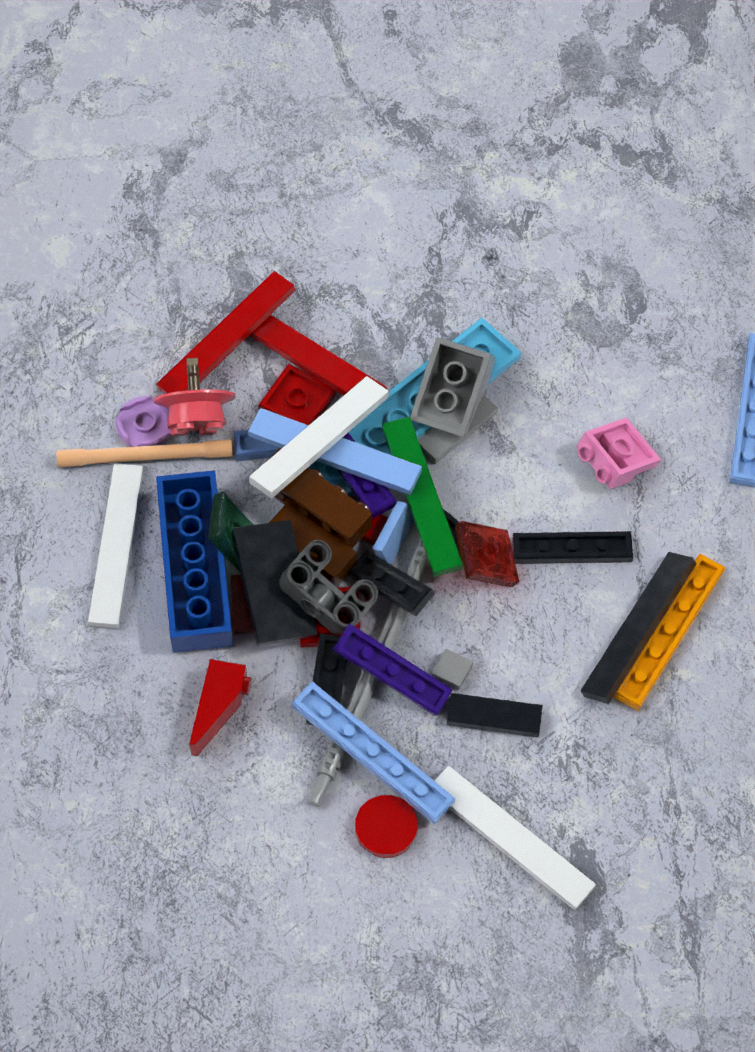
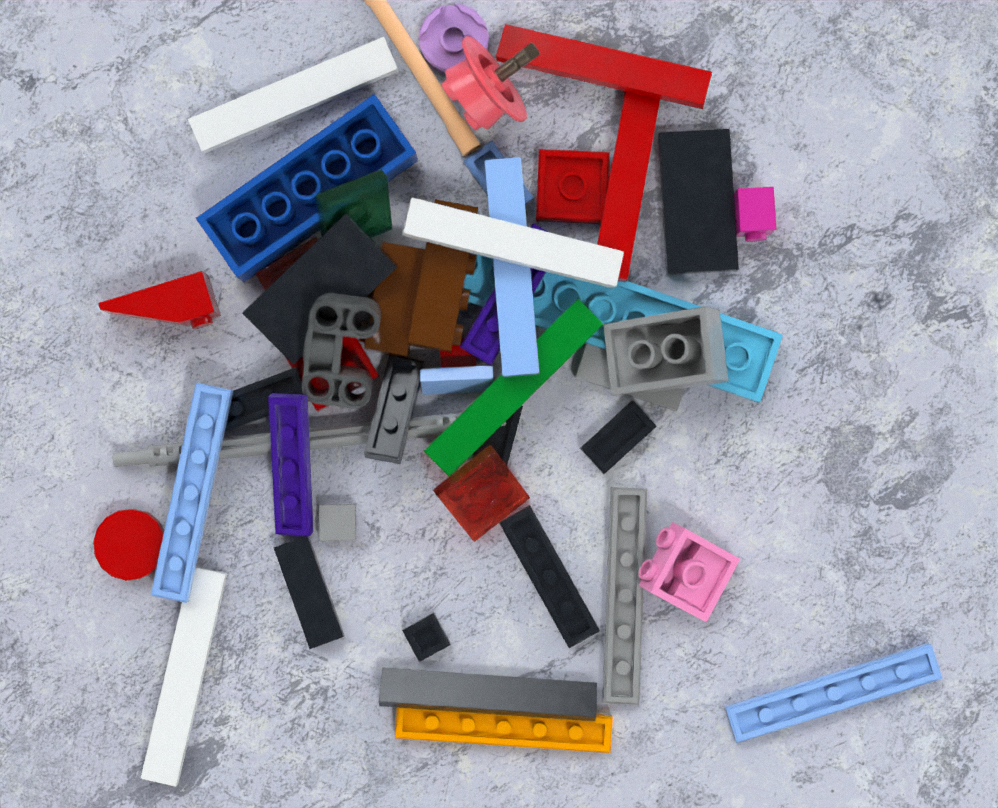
camera: 60 degrees right, 25 degrees up
none -> black tile [402,612,451,662]
none -> black tile [580,400,657,474]
none -> light grey tile [602,487,647,705]
none -> black tile [658,129,739,275]
none -> dark pink brick [734,186,777,242]

